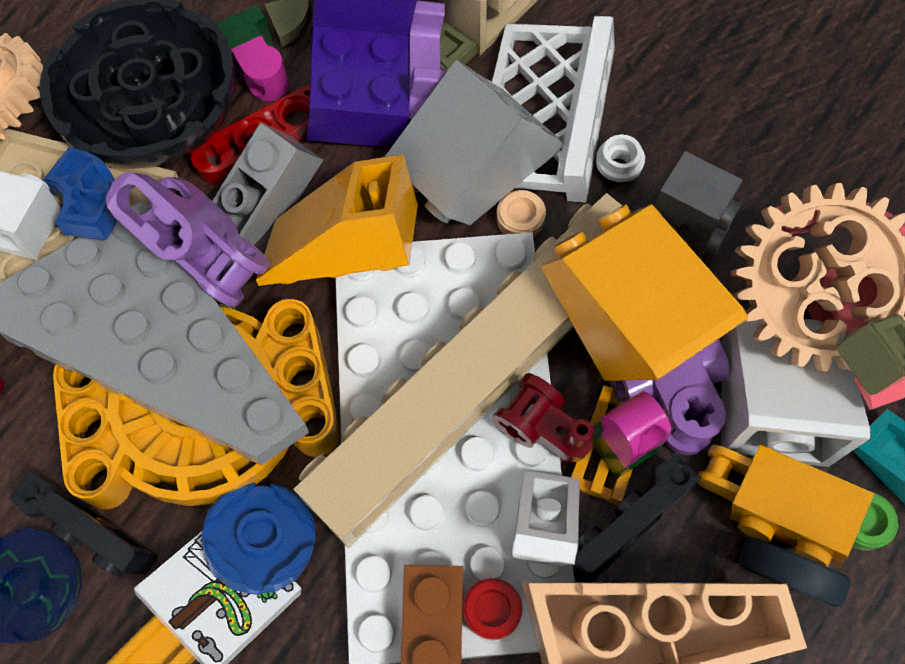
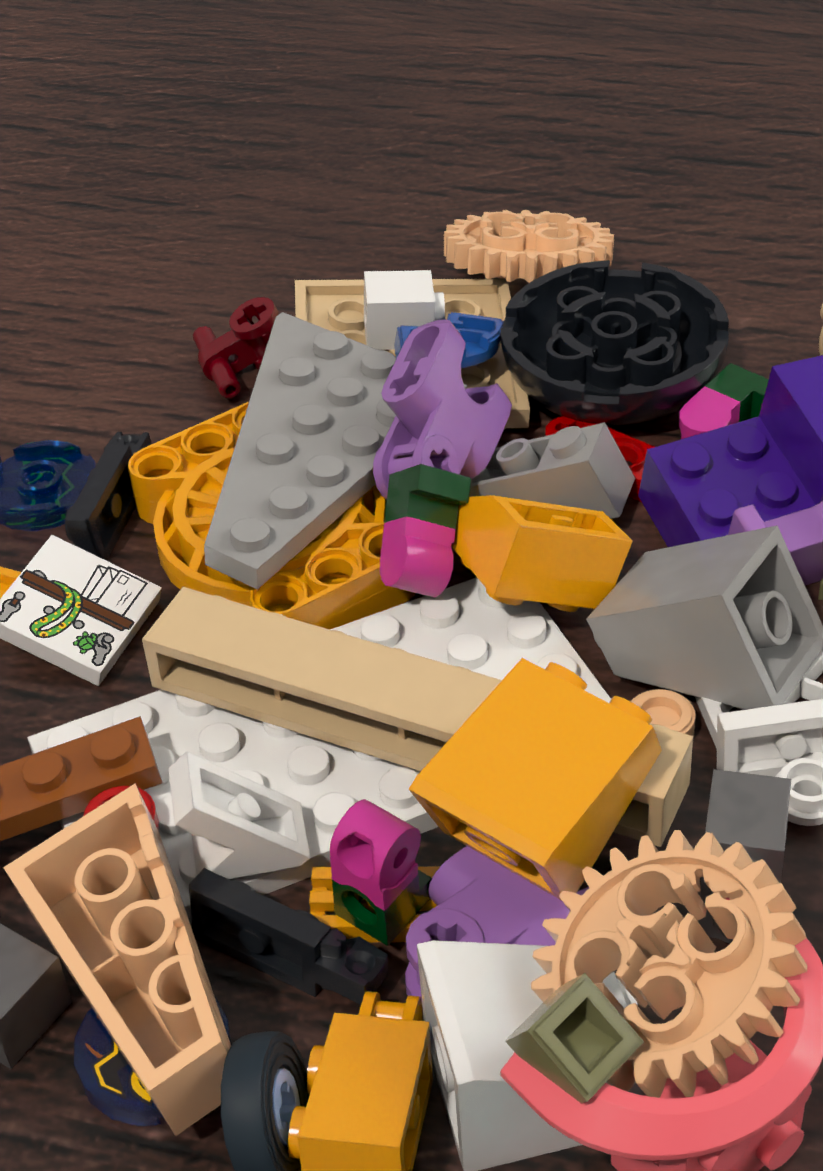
camera: 70 degrees right, 25 degrees down
blue tile [202,483,316,595] -> none
dark red piece [492,373,594,465] -> none
none -> leg [380,464,471,597]

